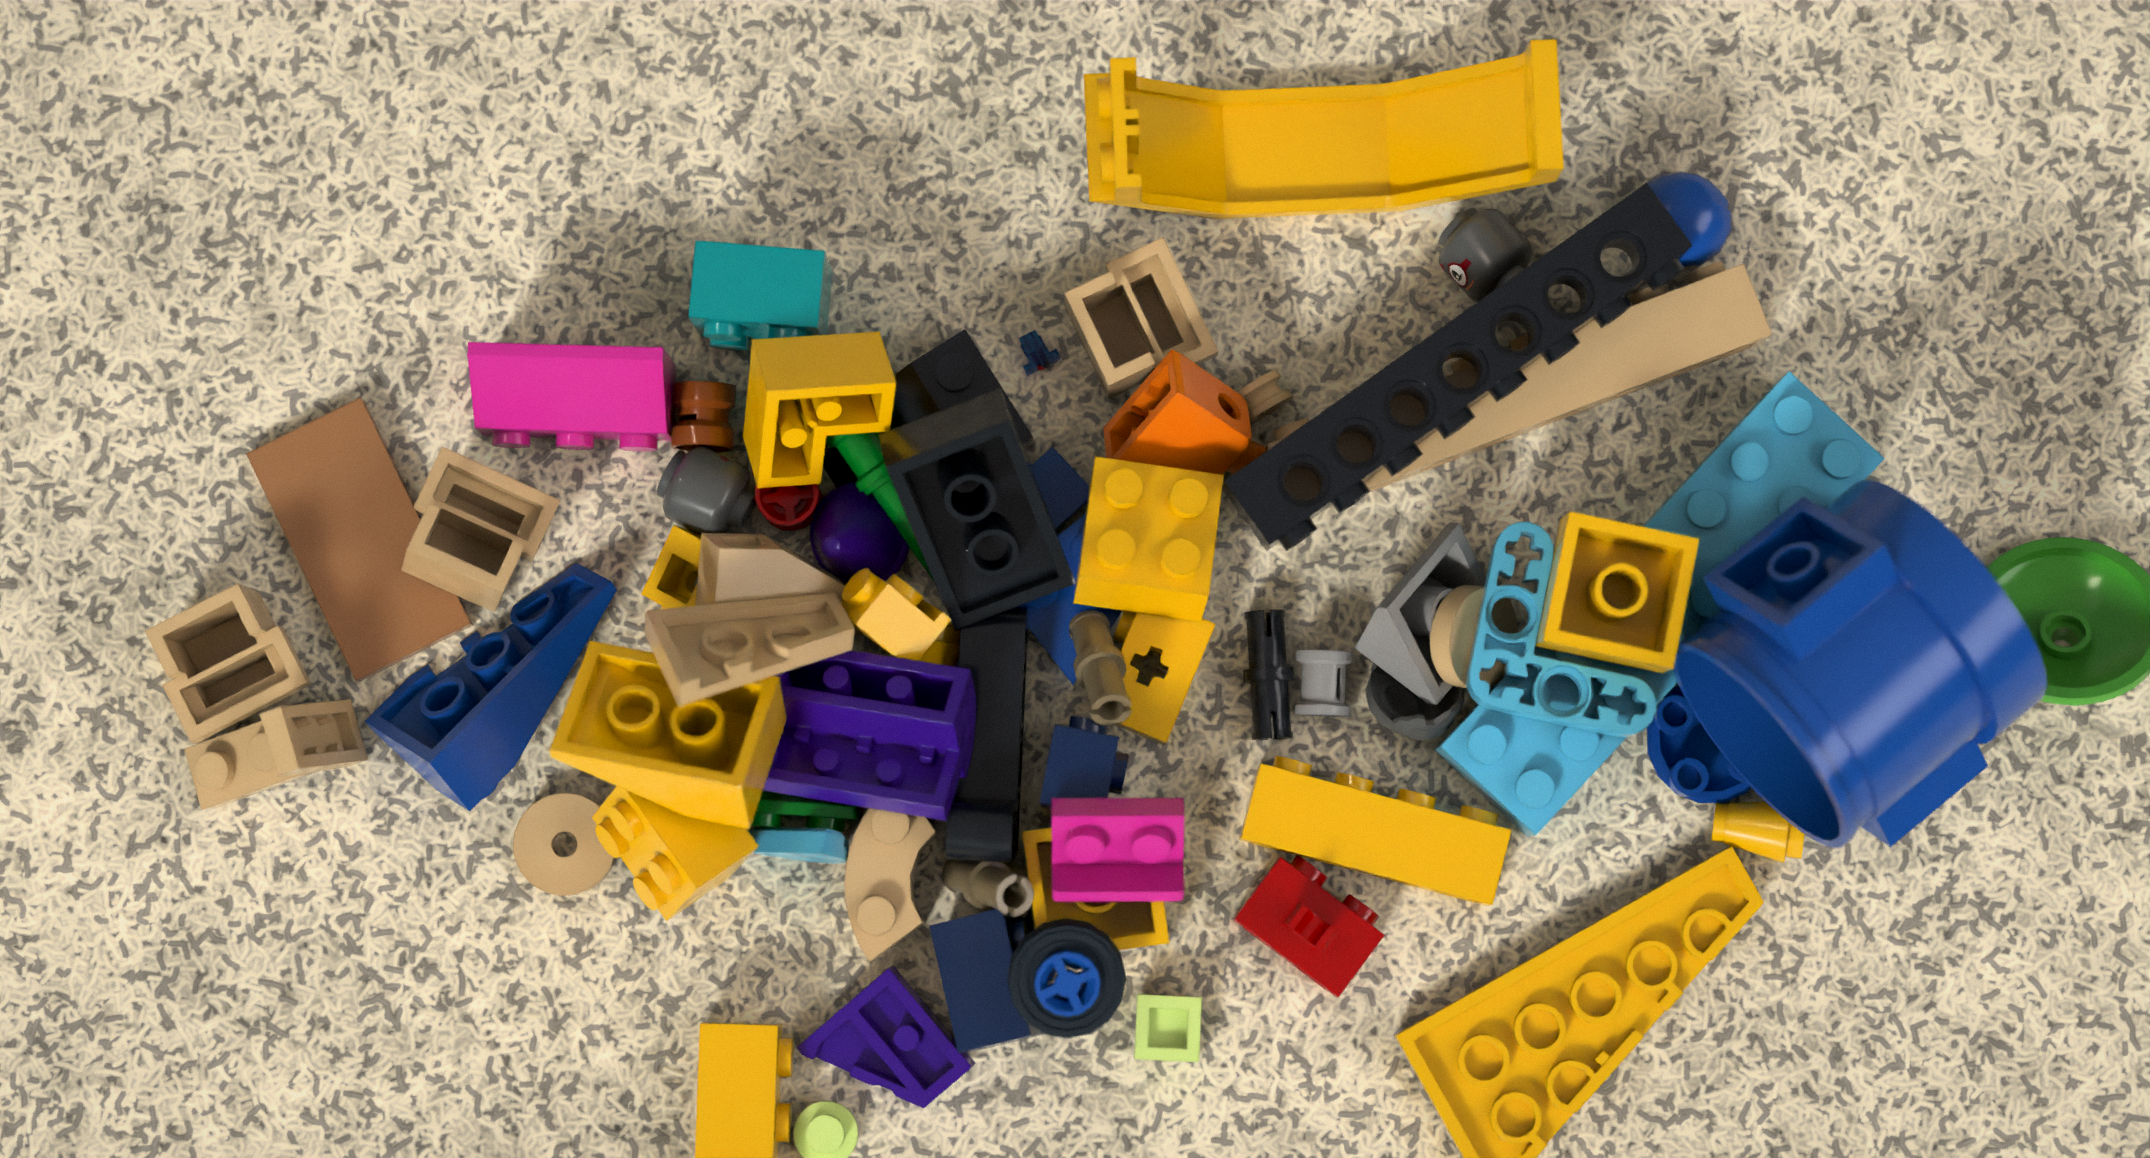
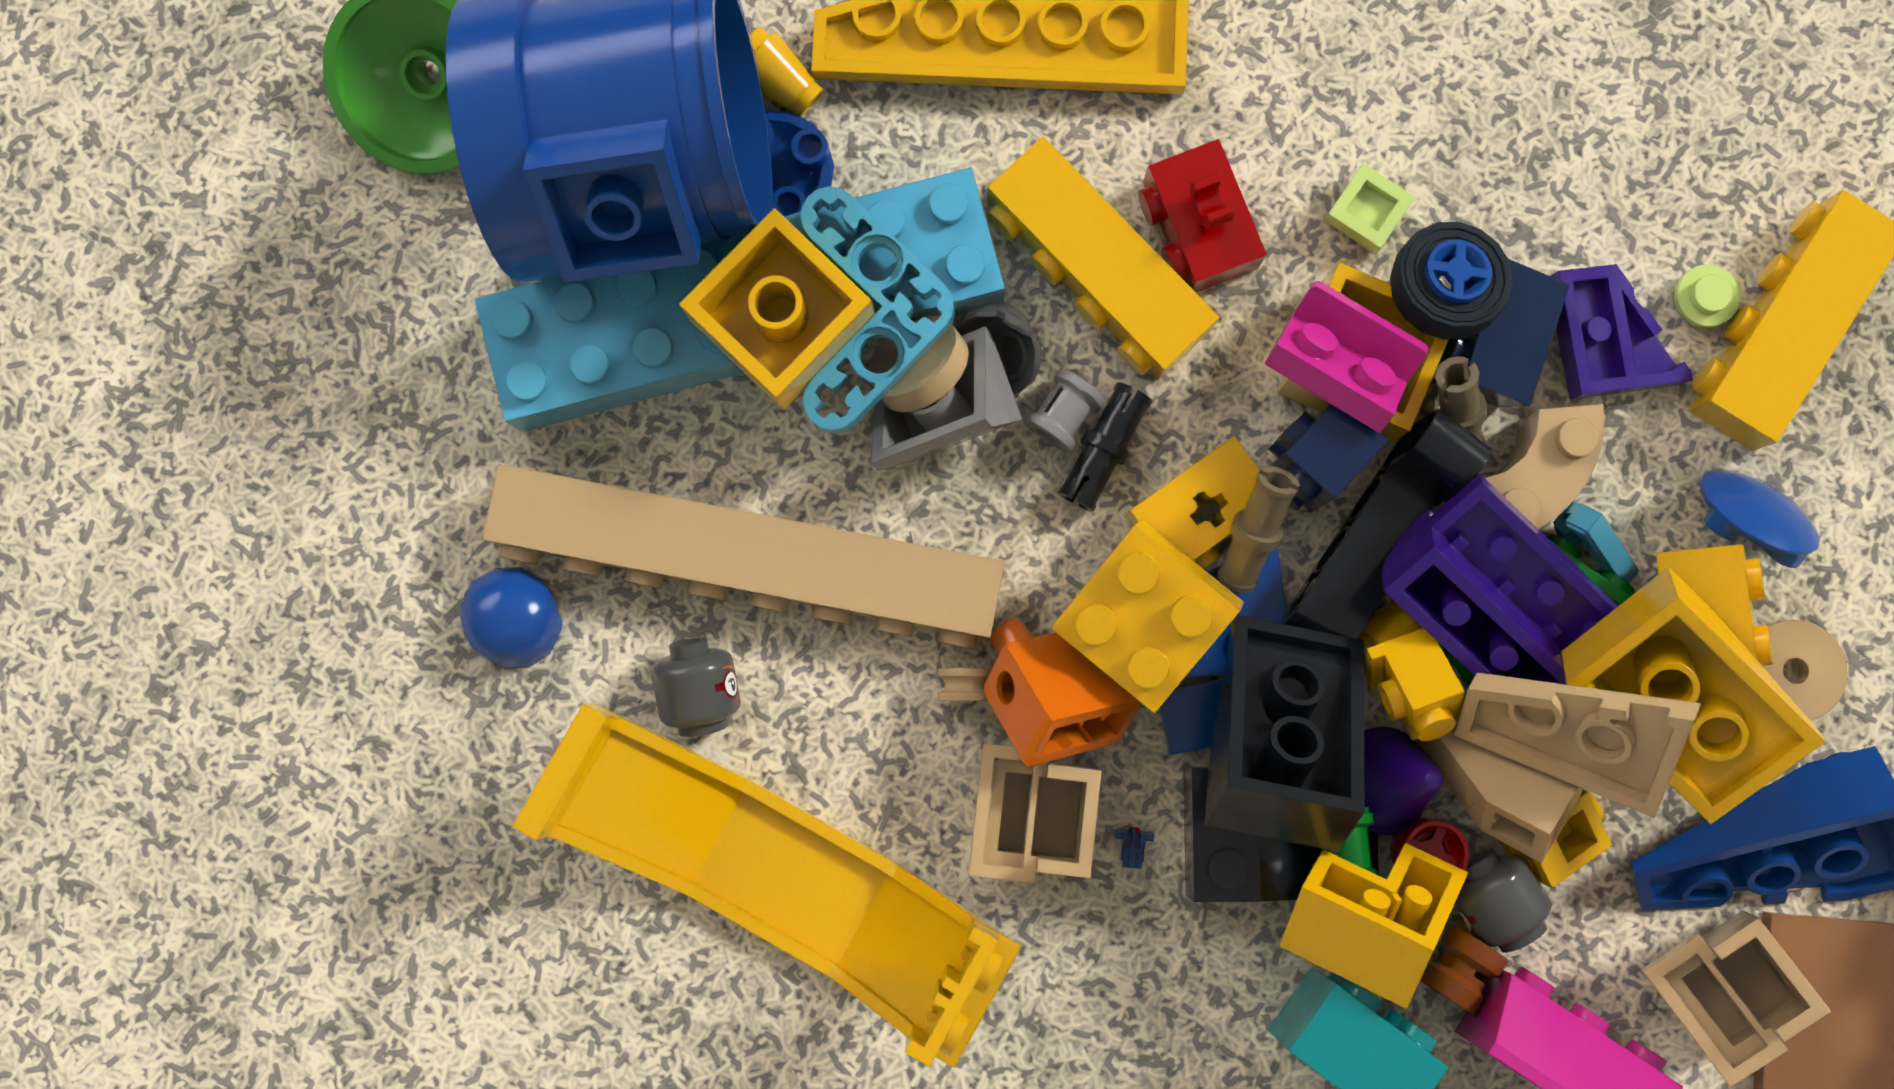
camera: 145 degrees left, 0 degrees up
black brick [1222,183,1693,551] -> none
none -> blue dish [1700,469,1820,568]

